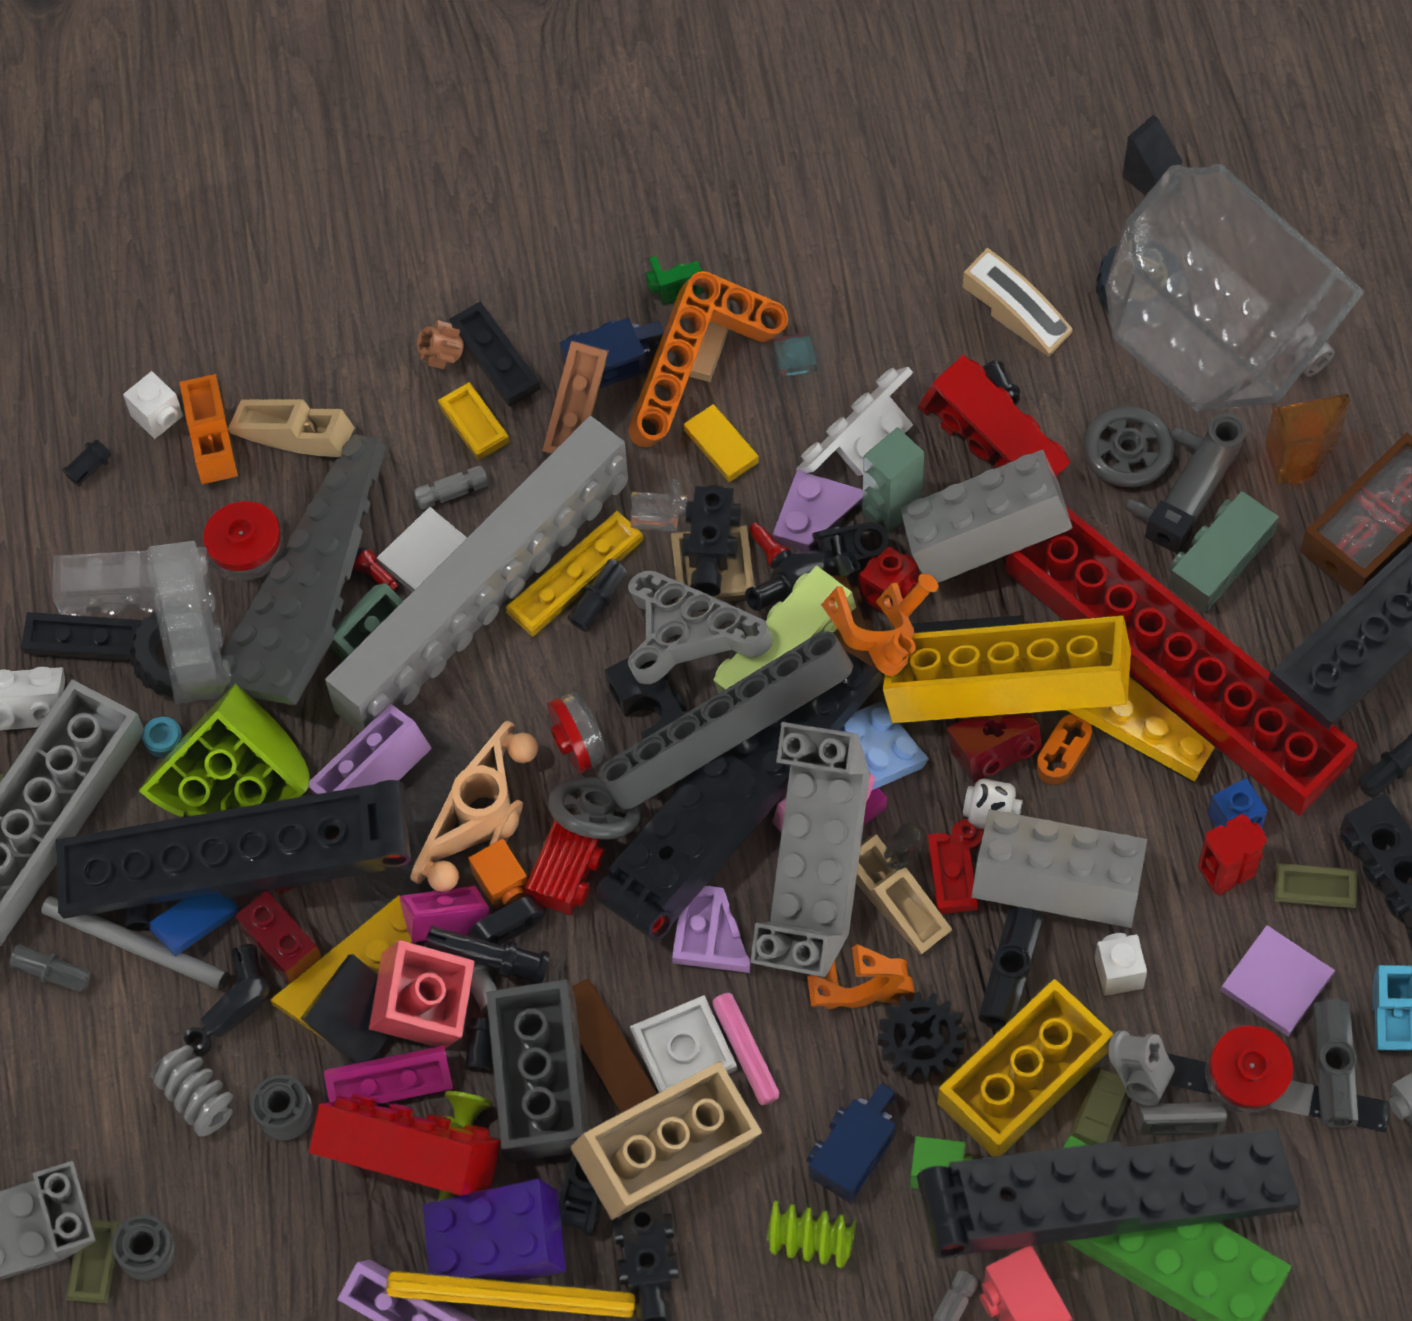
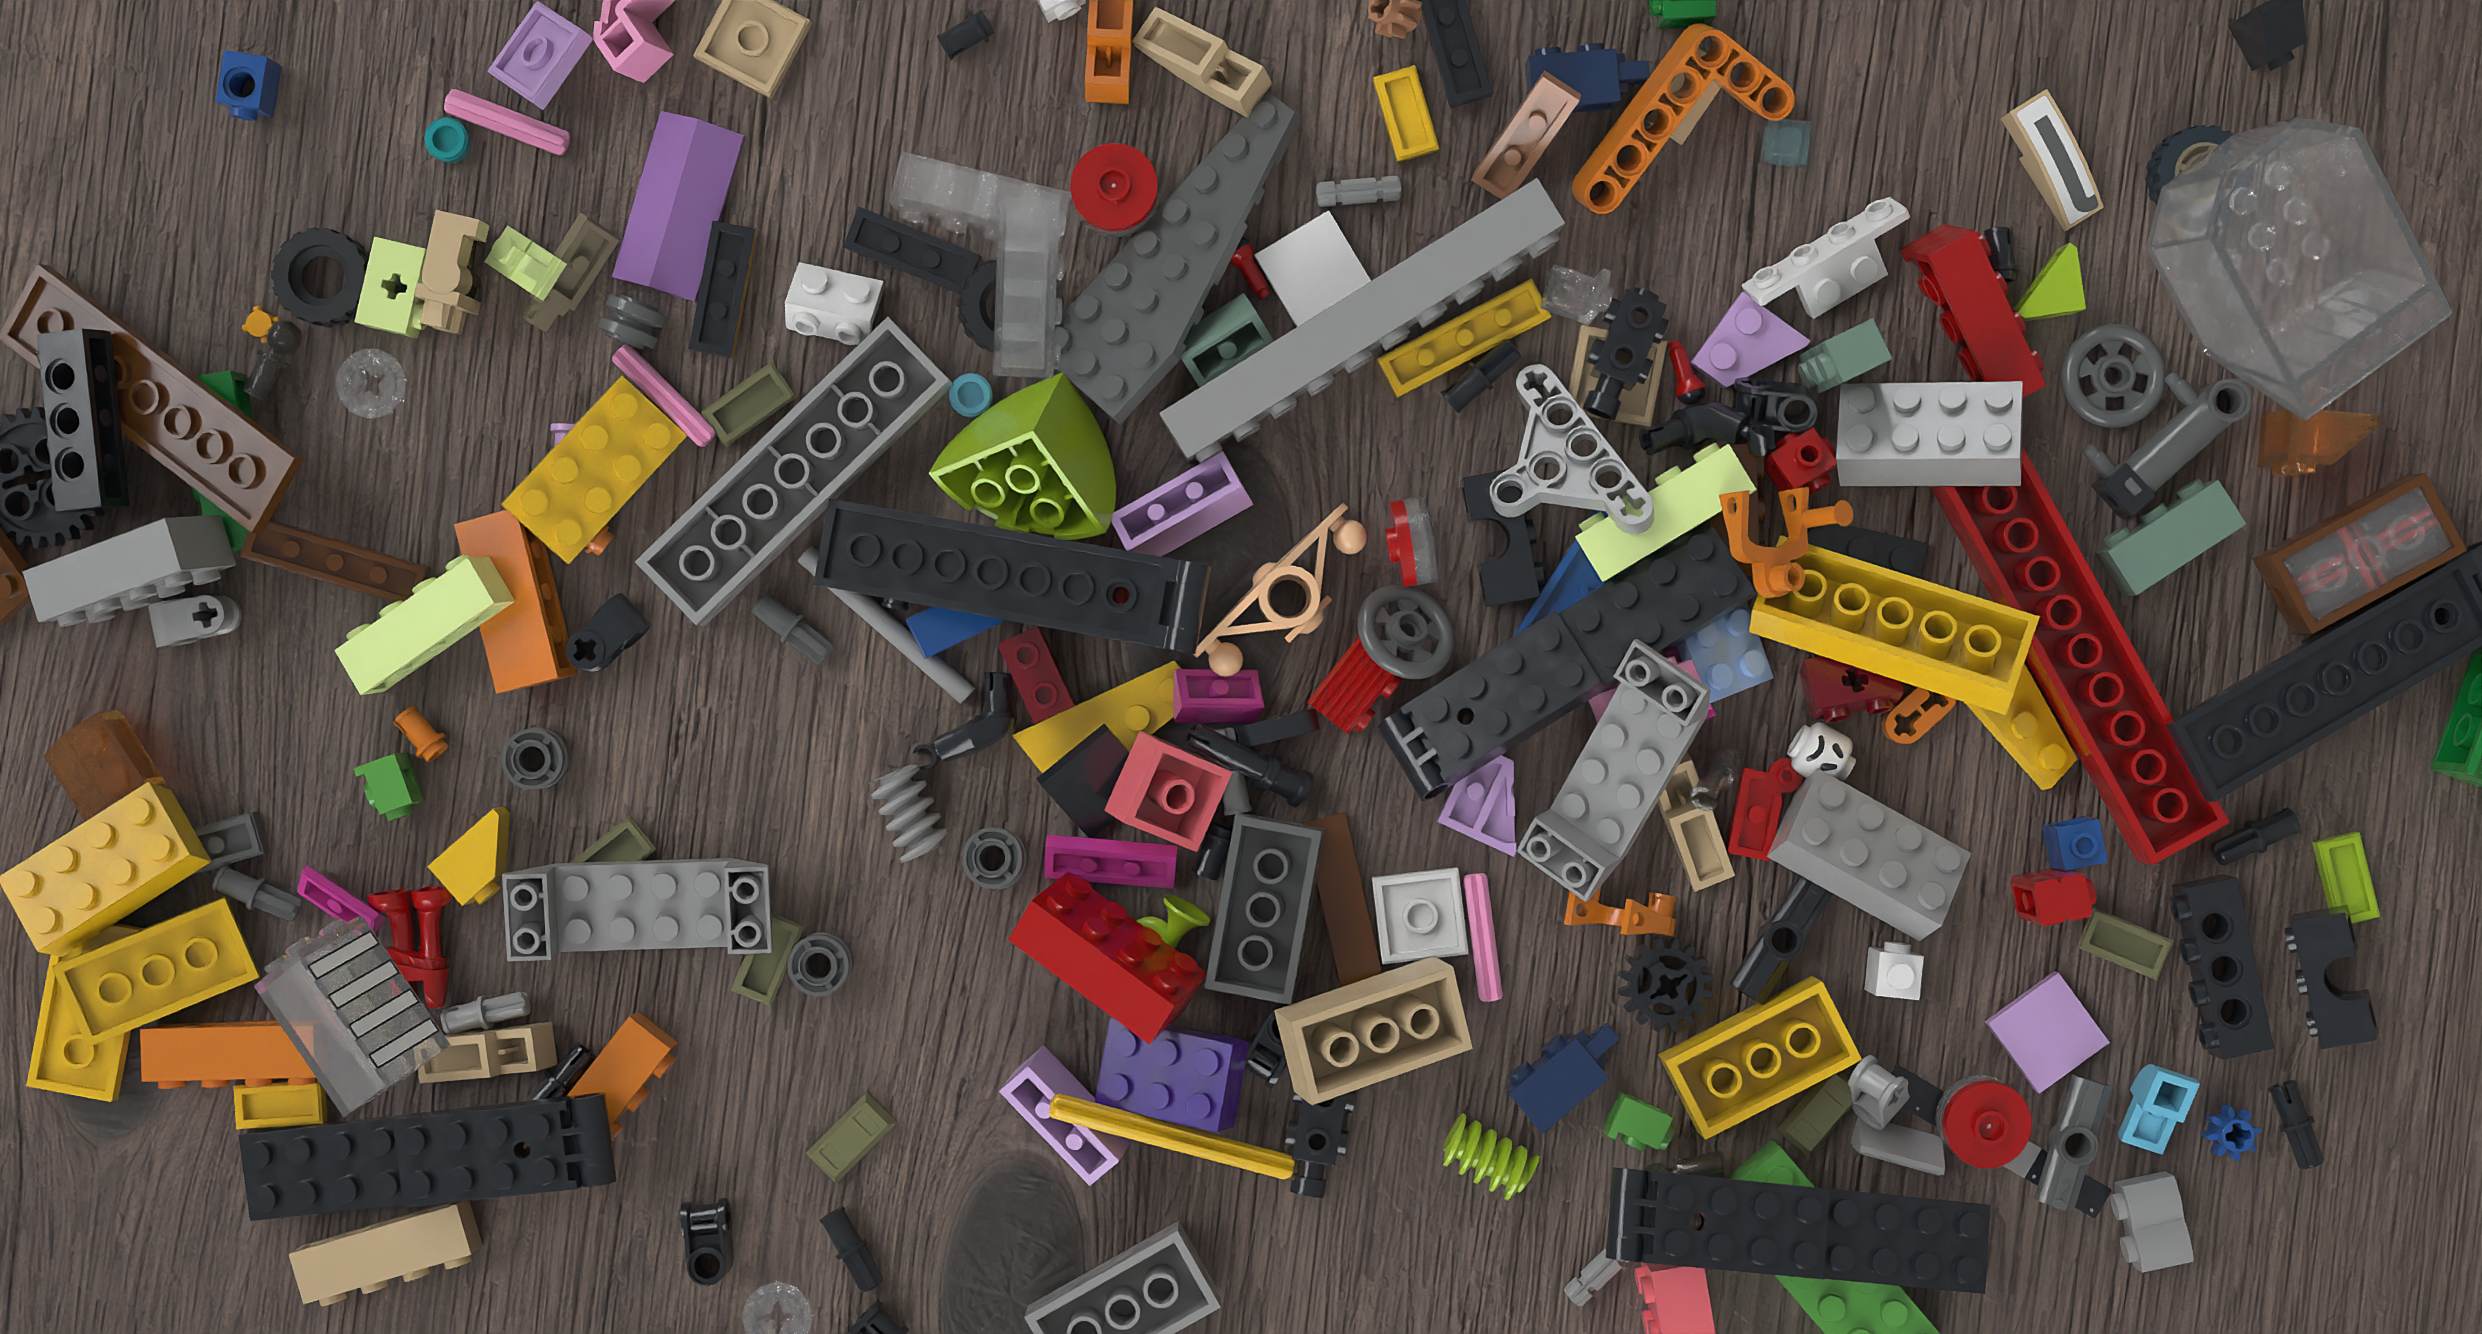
camera: 15 degrees right, 25 degrees up
orange brick [468,838,528,910] -> none
dark grey beam [599,631,853,809] -> none
yellow tile [683,404,759,483] -> none
none -> lime slope [2013,243,2086,322]

